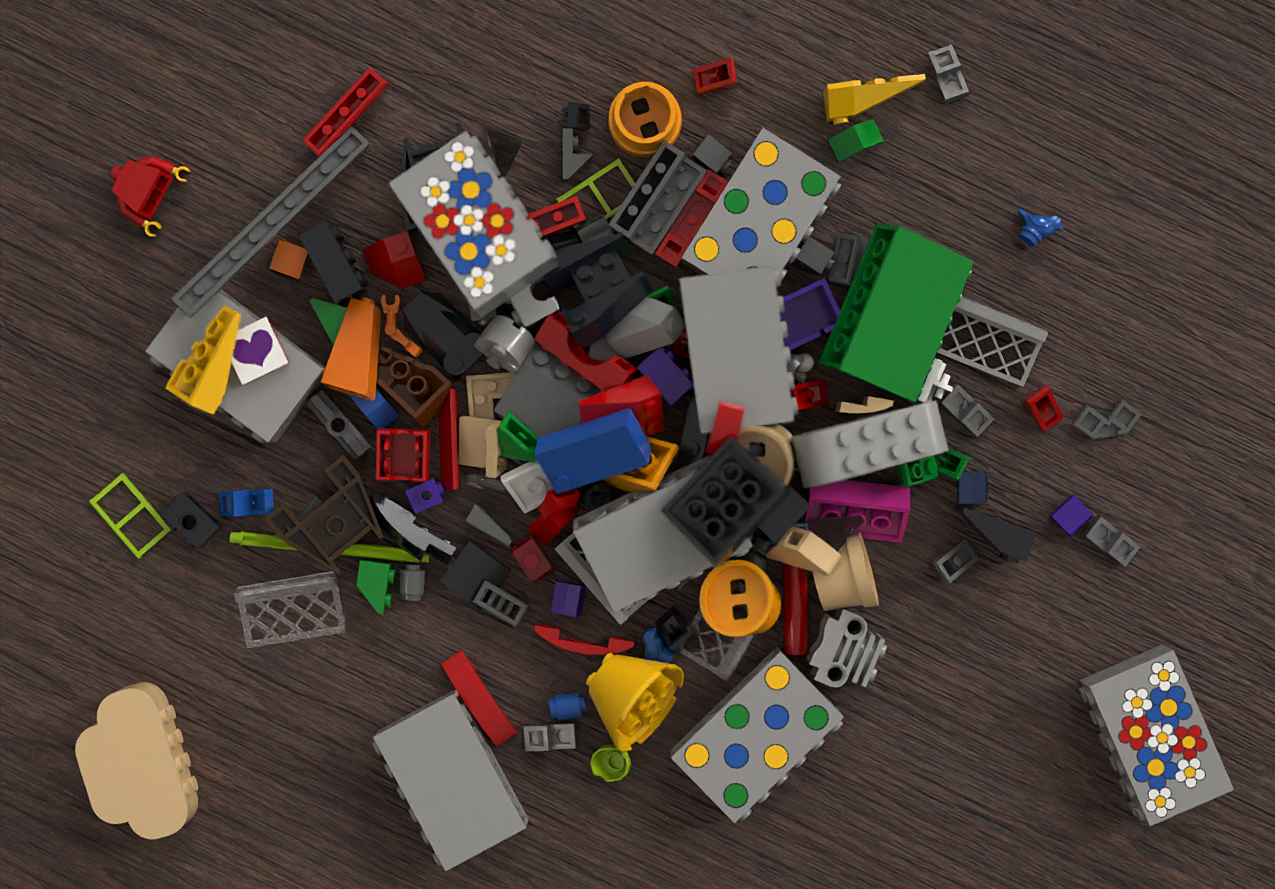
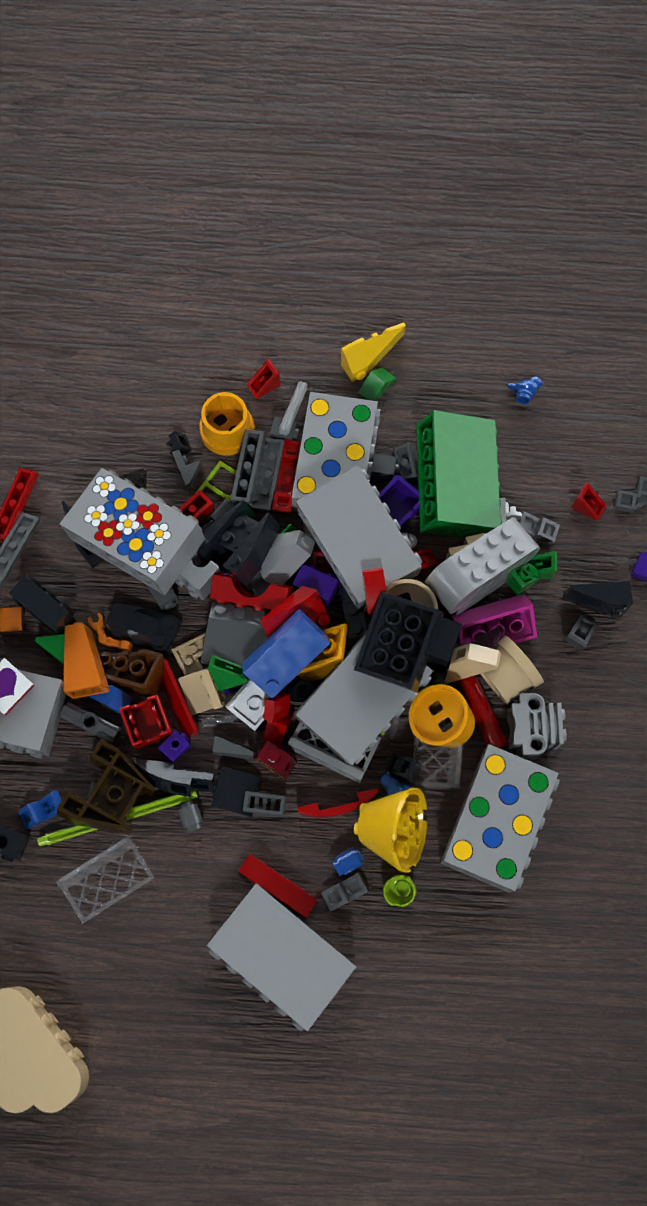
camera: 25 degrees left, 15 degrees down
green slope [356,559,396,614] -> none
red slope [363,231,427,289] -> none
light grey brick [474,315,535,373] -> none
dark purple piece [551,581,586,617] -> none
flat silver slope [928,45,969,104] -> none
light grey fence [937,297,1048,387] -> none
dark blue piece [957,472,988,504] -> none
none -> light grey axle [279,381,308,436]

